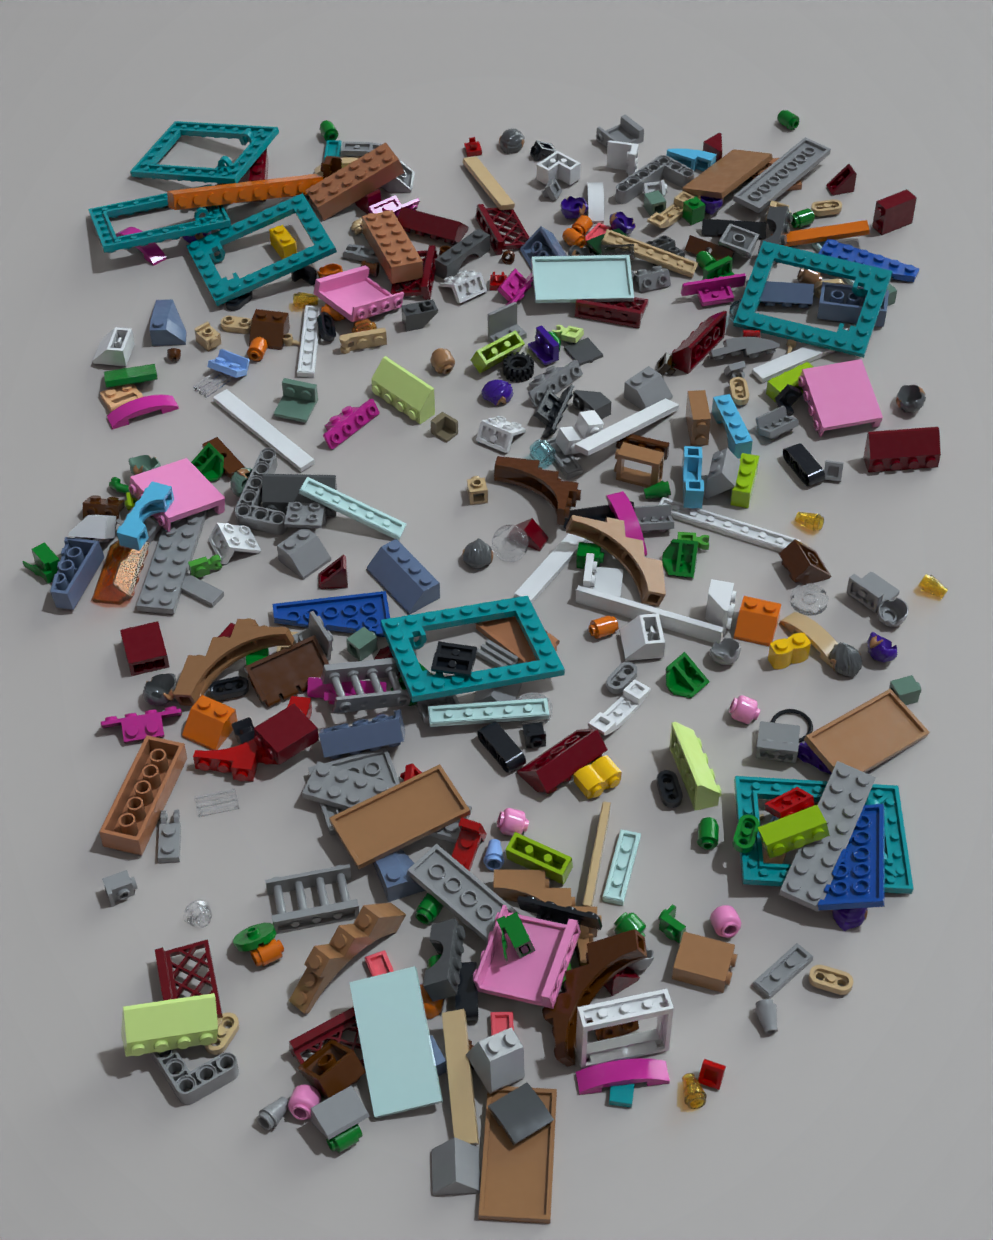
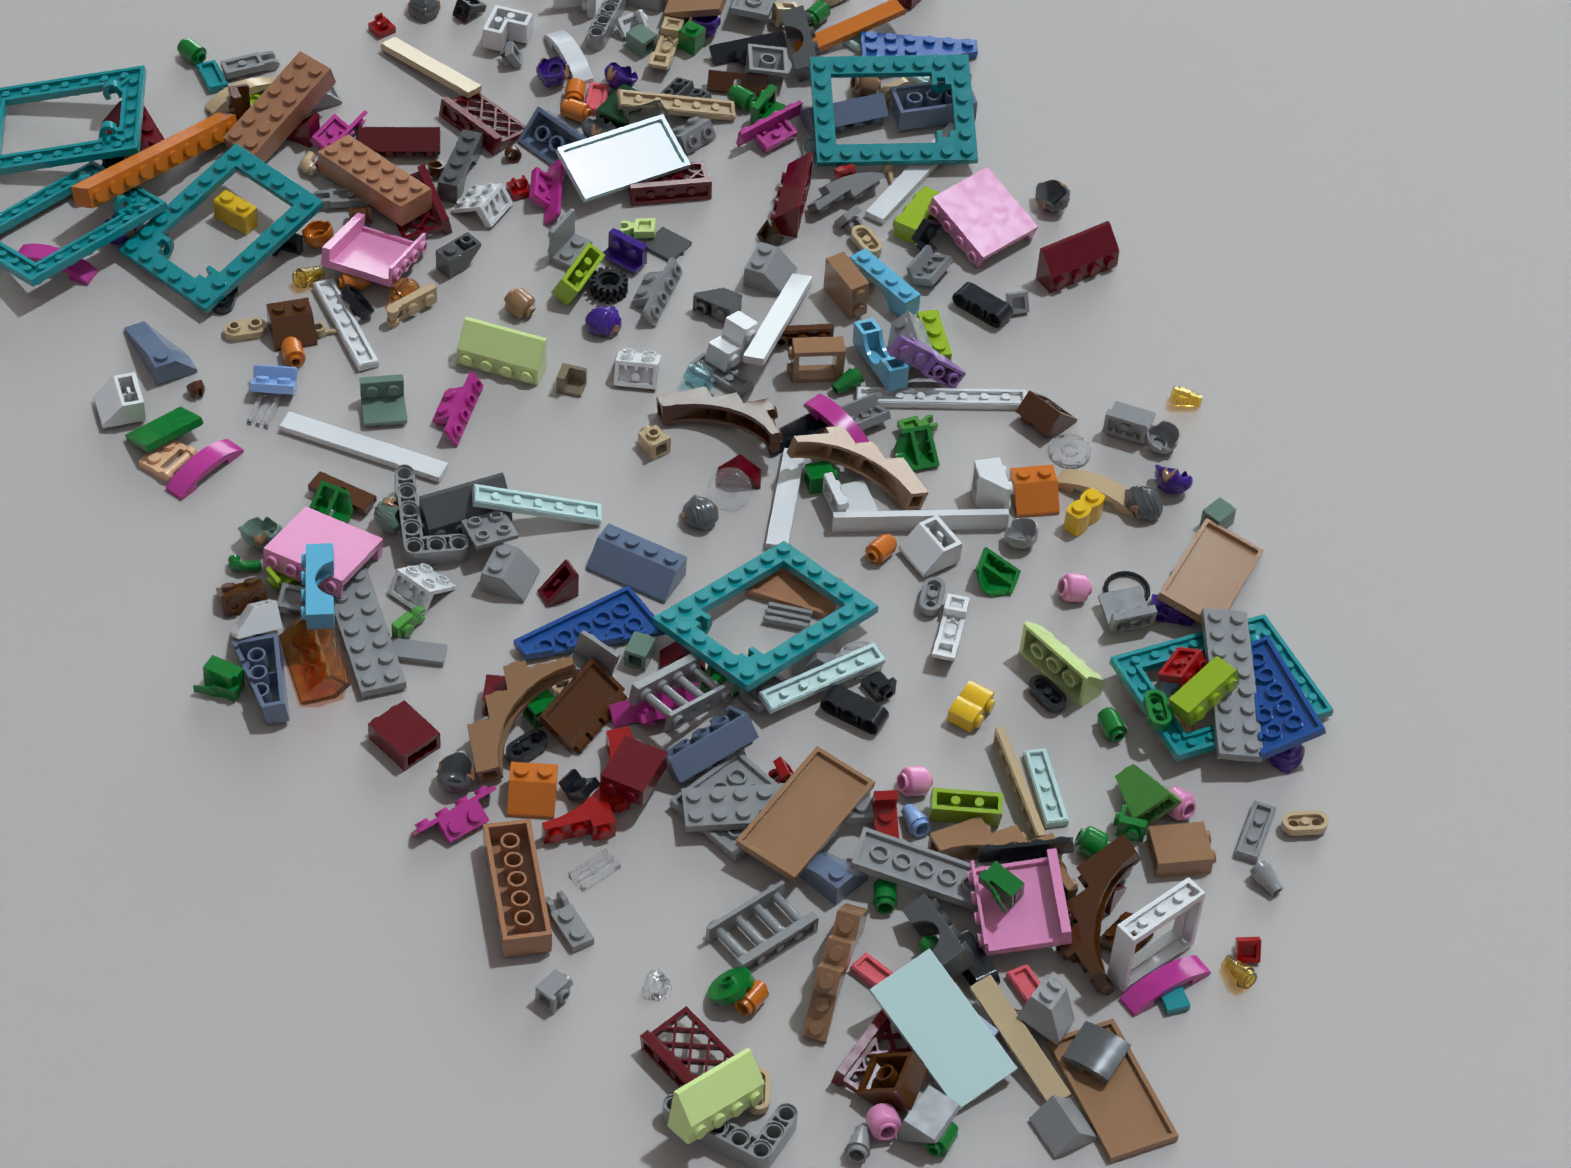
camera: 30 degrees left, 0 degrees up
tan brick [194,322,222,351] -> none
black slope [431,641,477,677] -> none
dark red slope [517,729,608,794] -> none
black bracket [533,384,575,439] -> none
clear yellow cone [795,512,824,531] -> none
none -> medium lavender slope [887,334,966,388]
none -> bright green slope [1115,764,1182,826]

